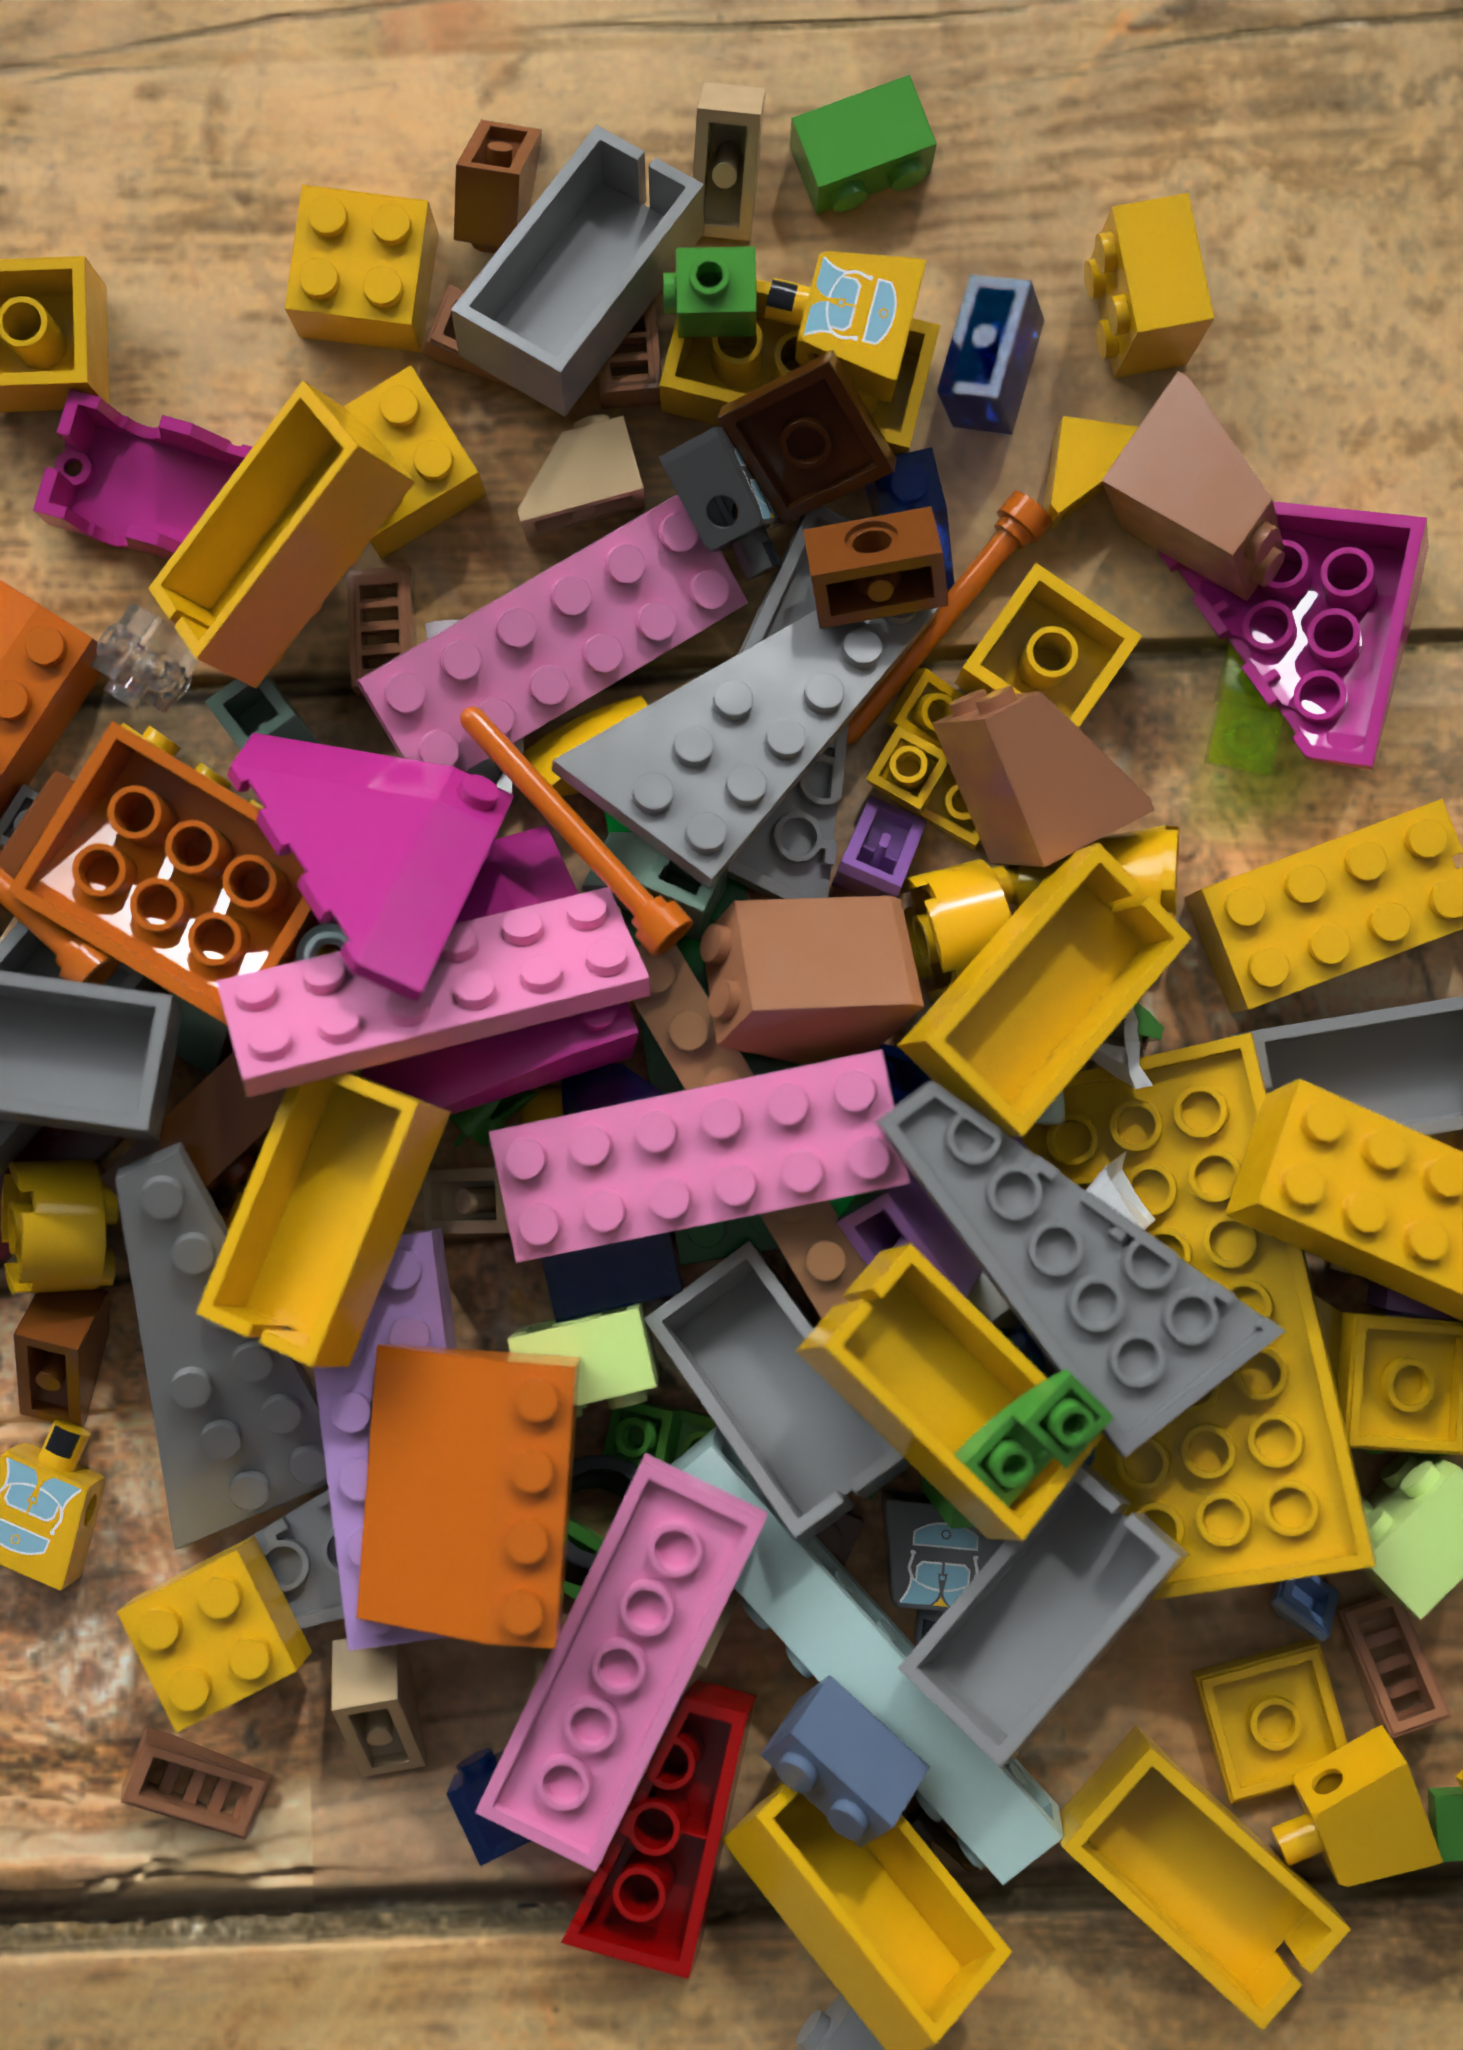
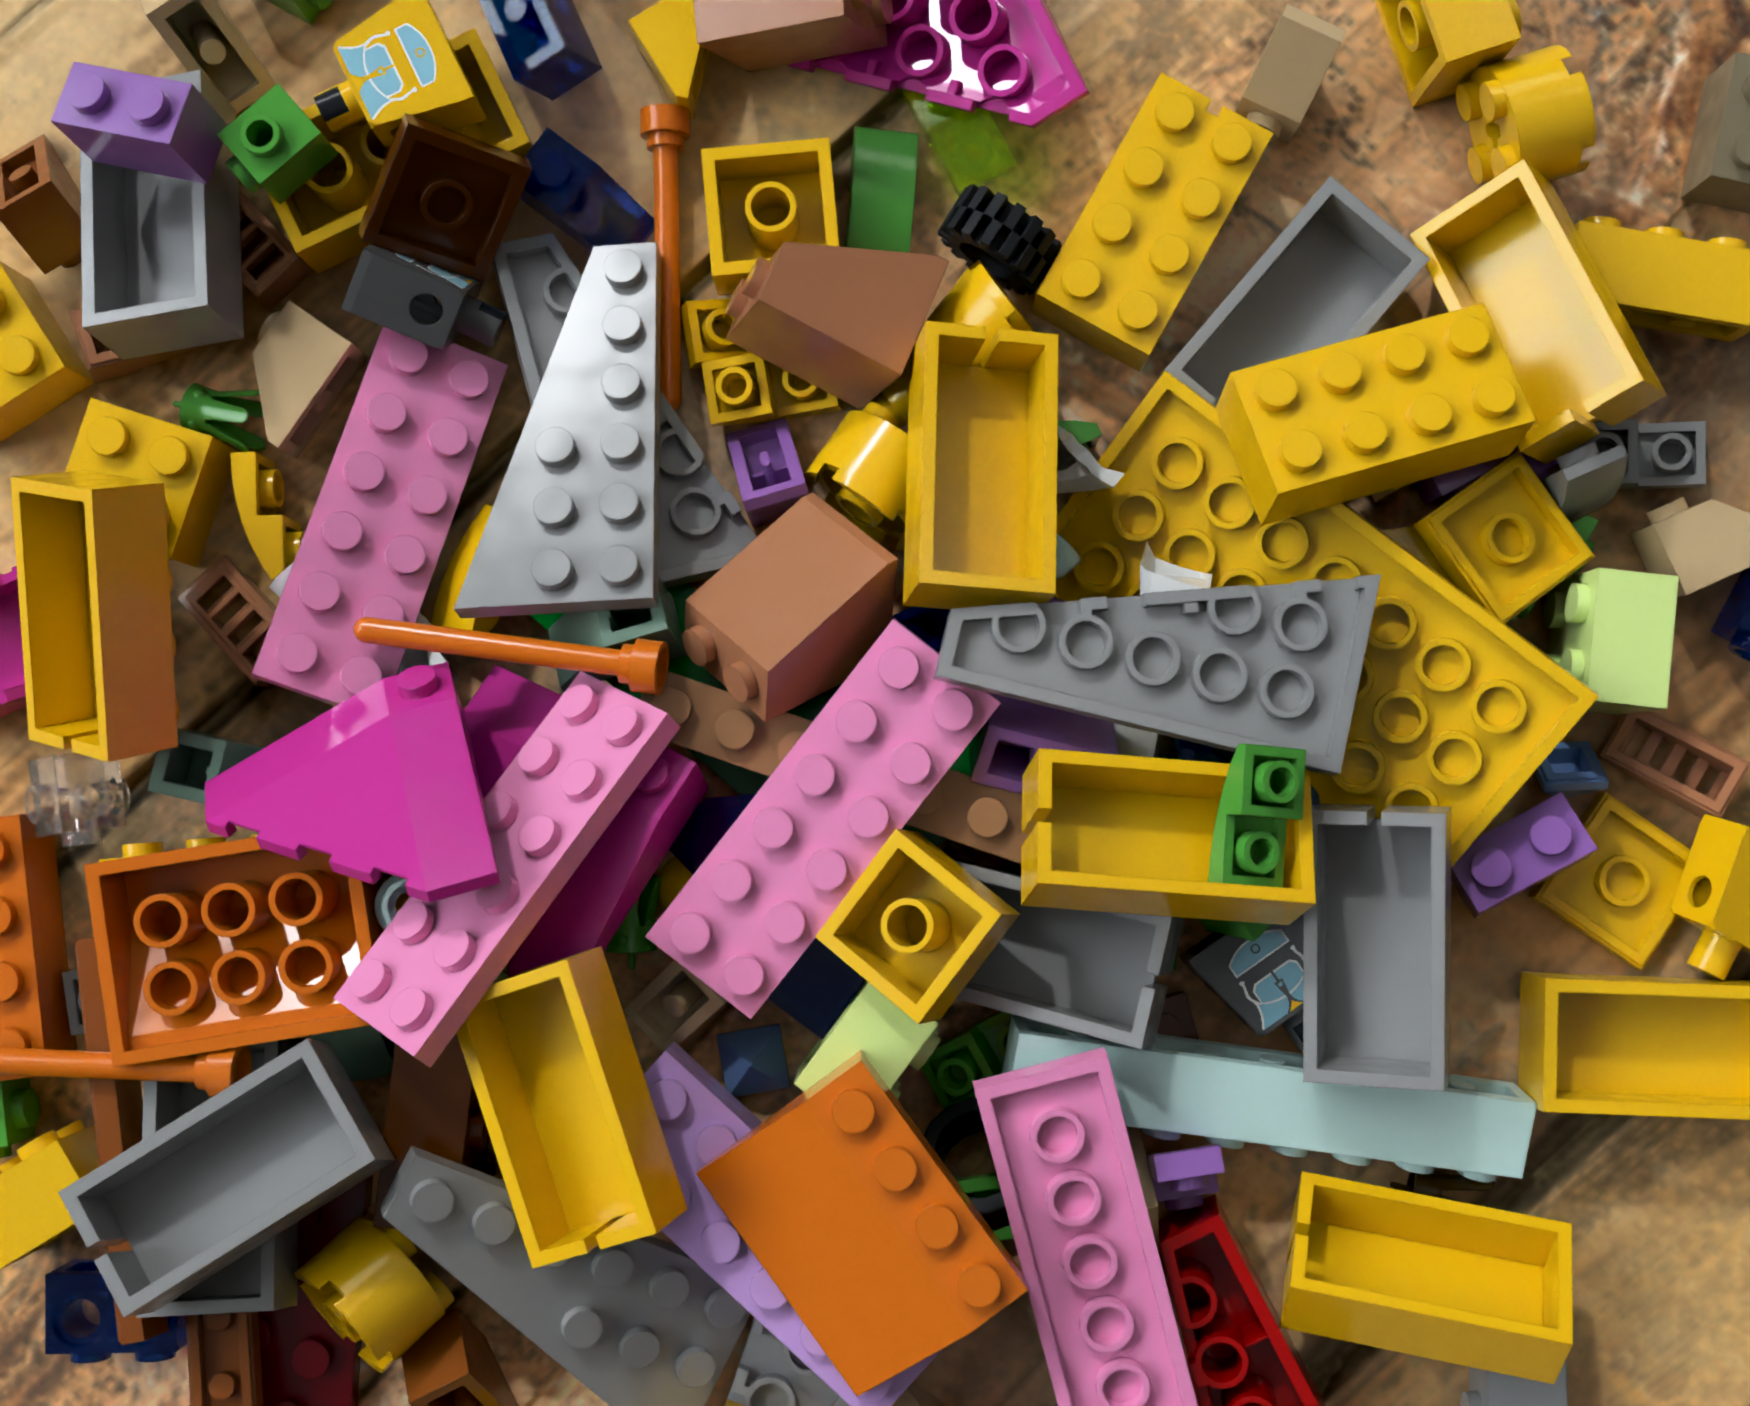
camera: 30 degrees left, 0 degrees up
sand blue brick [760,1675,930,1848] -> none
dark orange brick [803,506,949,629] -> none
none -> medium lavender brick [51,62,228,184]
none -> bright green piece [173,383,266,452]
none -> yellow slope [230,452,305,580]
none -> medium blue slope [716,1023,791,1097]
none -> yellow brick [815,829,1020,1024]
none -> bright green slope [844,126,918,253]
none -> black tyre [938,184,1062,295]
none -> medium lavender slope [1147,1144,1225,1210]
none -> medium lavender brick [1451,792,1598,919]

